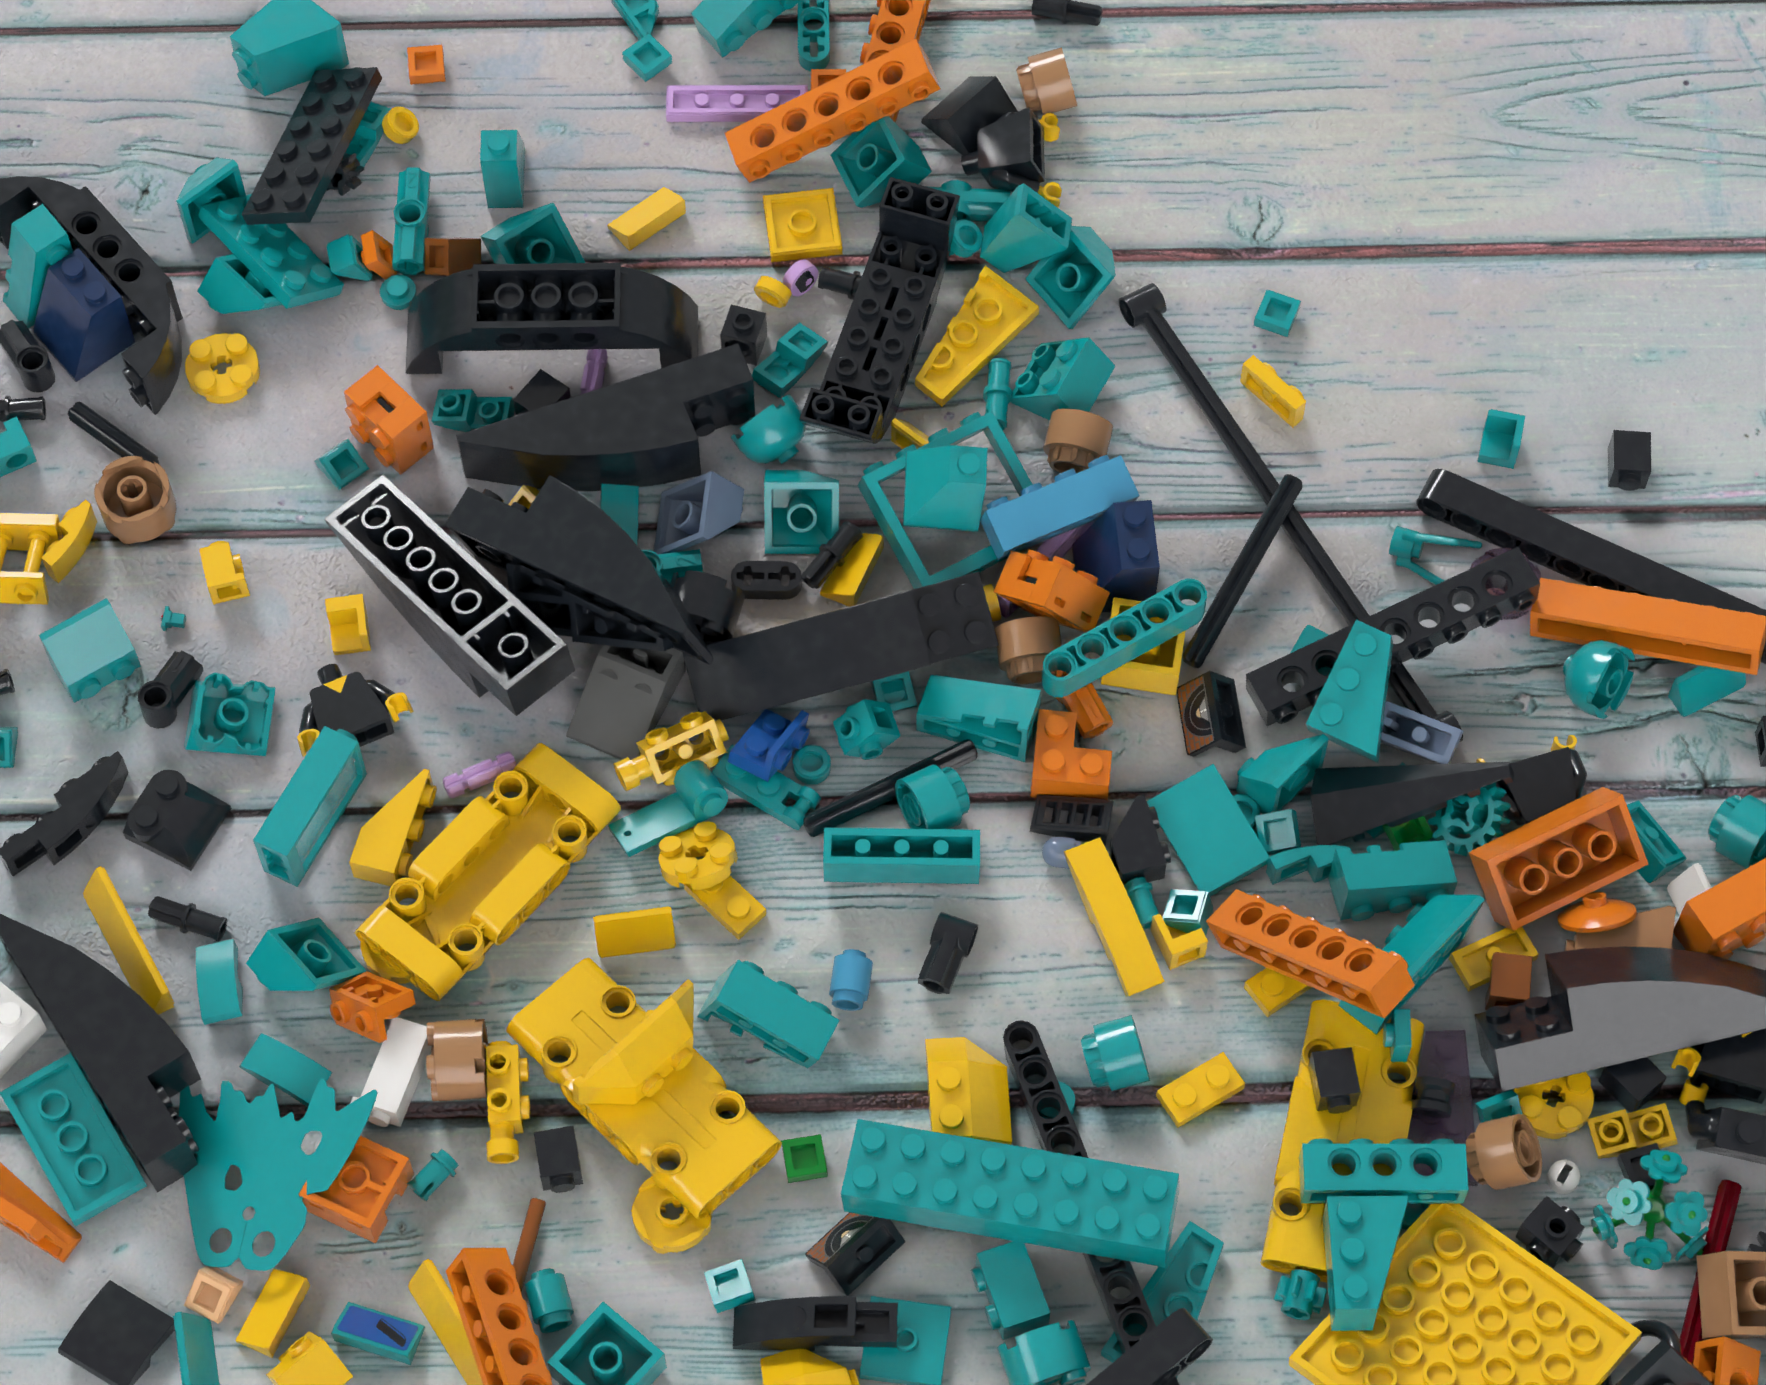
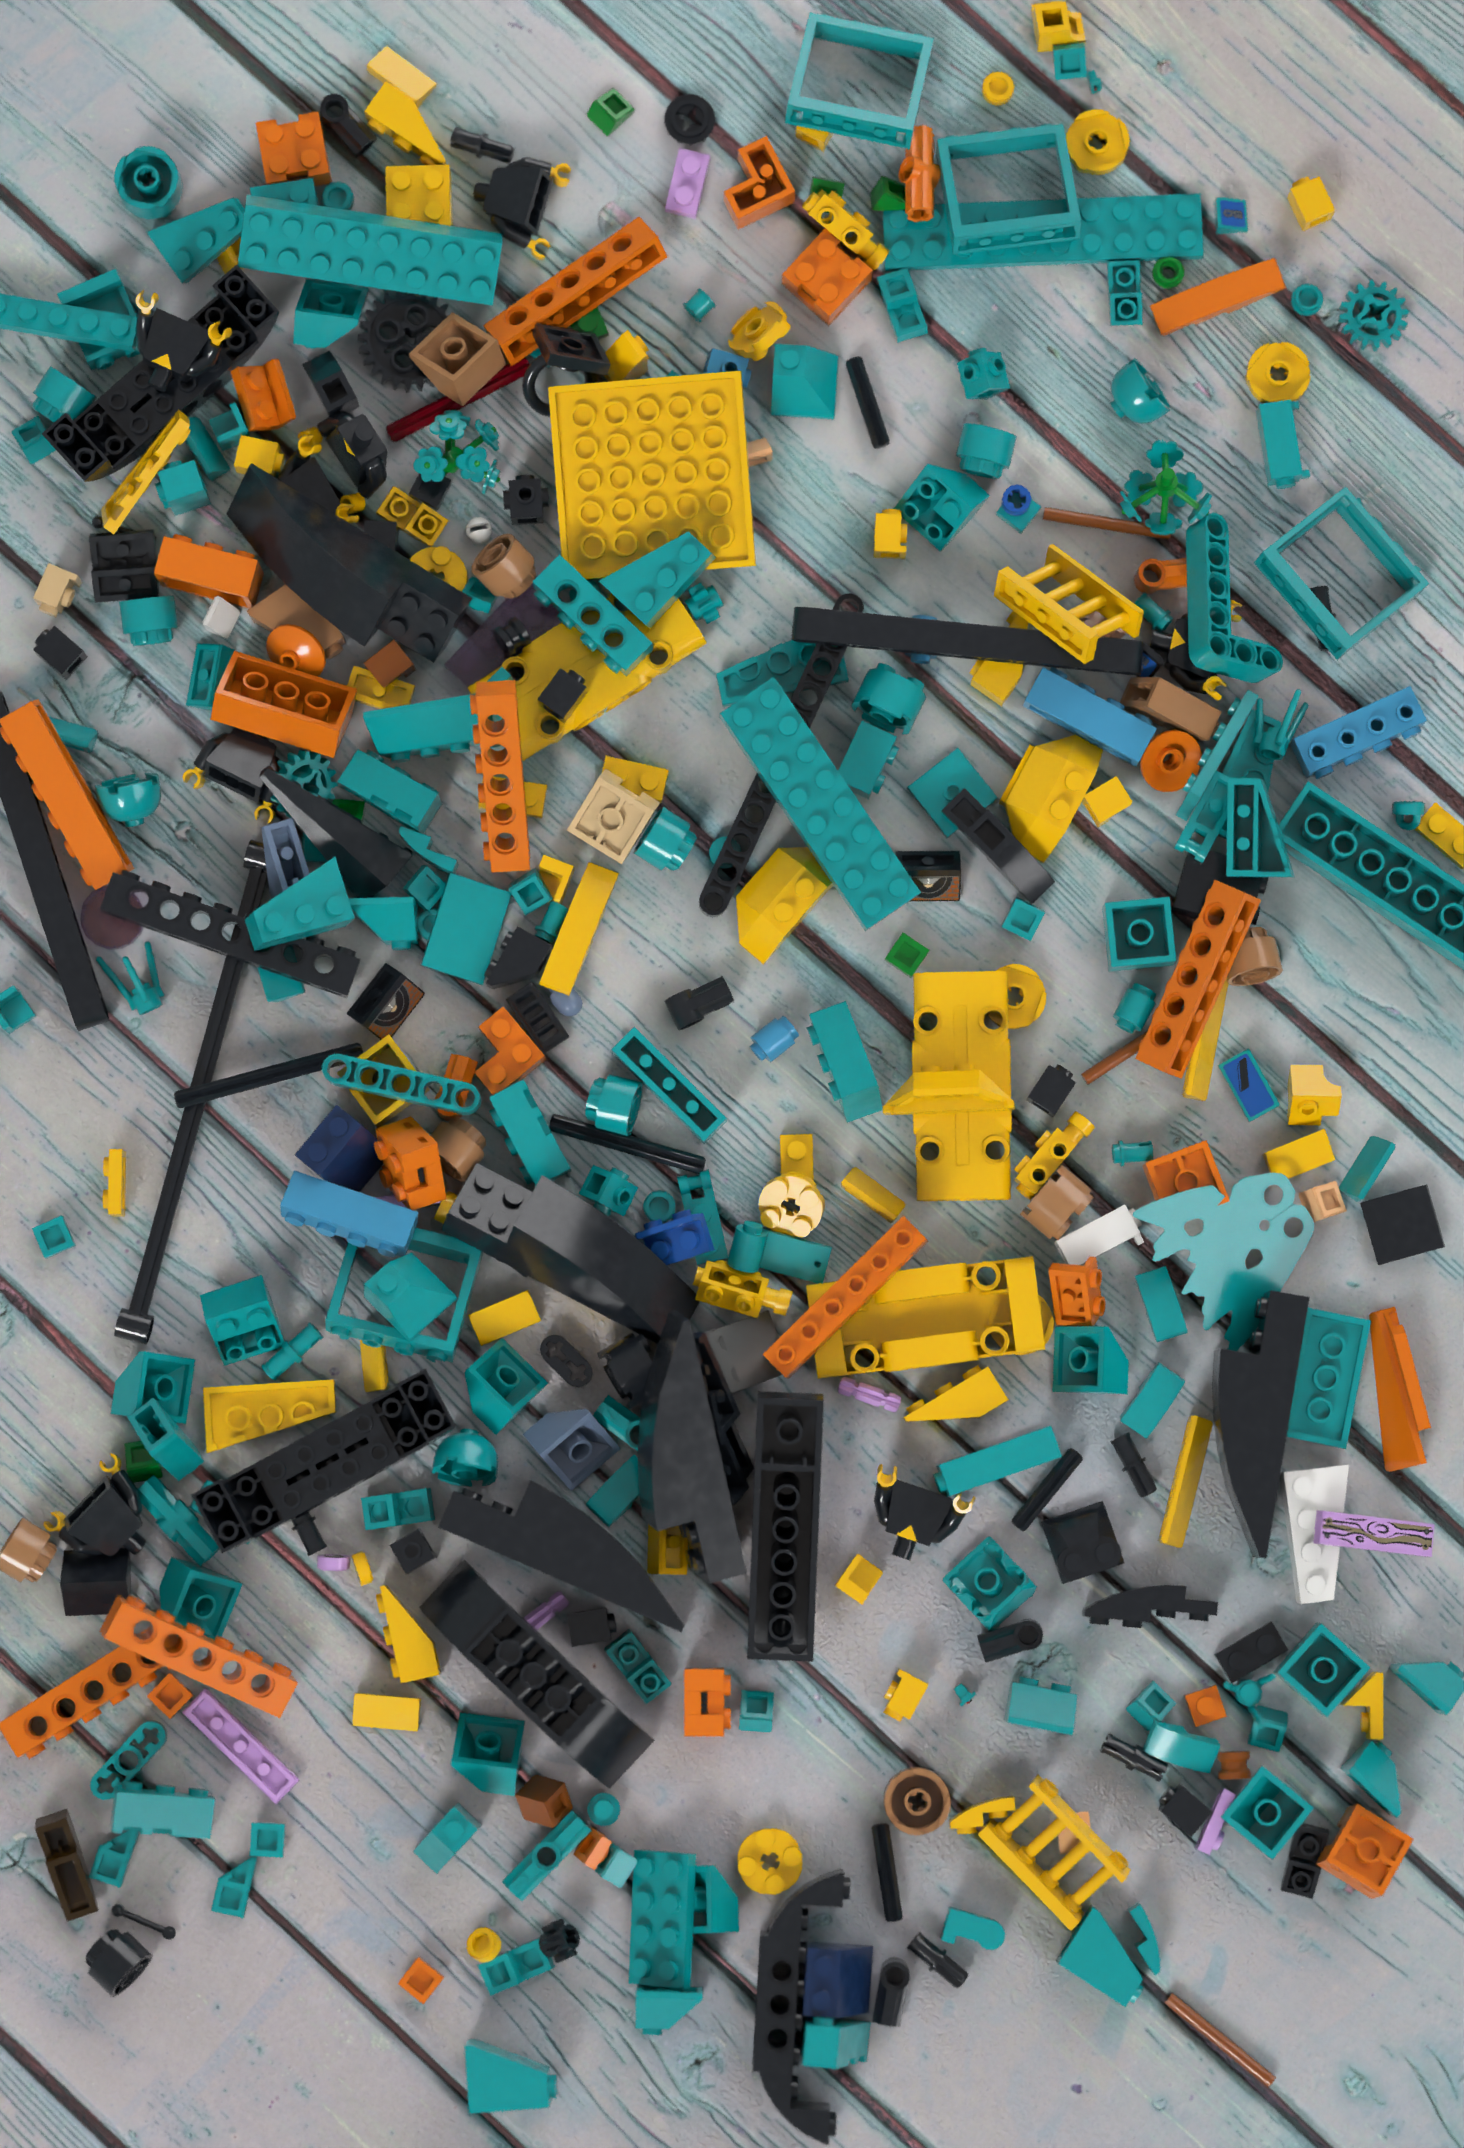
camera: 135 degrees left, 20 degrees up
black plate [241,67,382,225] -> none
yellow tile [763,188,843,263] -> none
black axle [801,521,863,589] -> none
teal tile [950,219,983,258] -> none
medium nougat piece [1043,409,1113,473] -> none
none -> yellow slope [376,1585,442,1683]
none -> tan piece [567,769,660,864]
none -> orange brick [763,1215,928,1379]
none -> black axle [1011,1448,1083,1531]

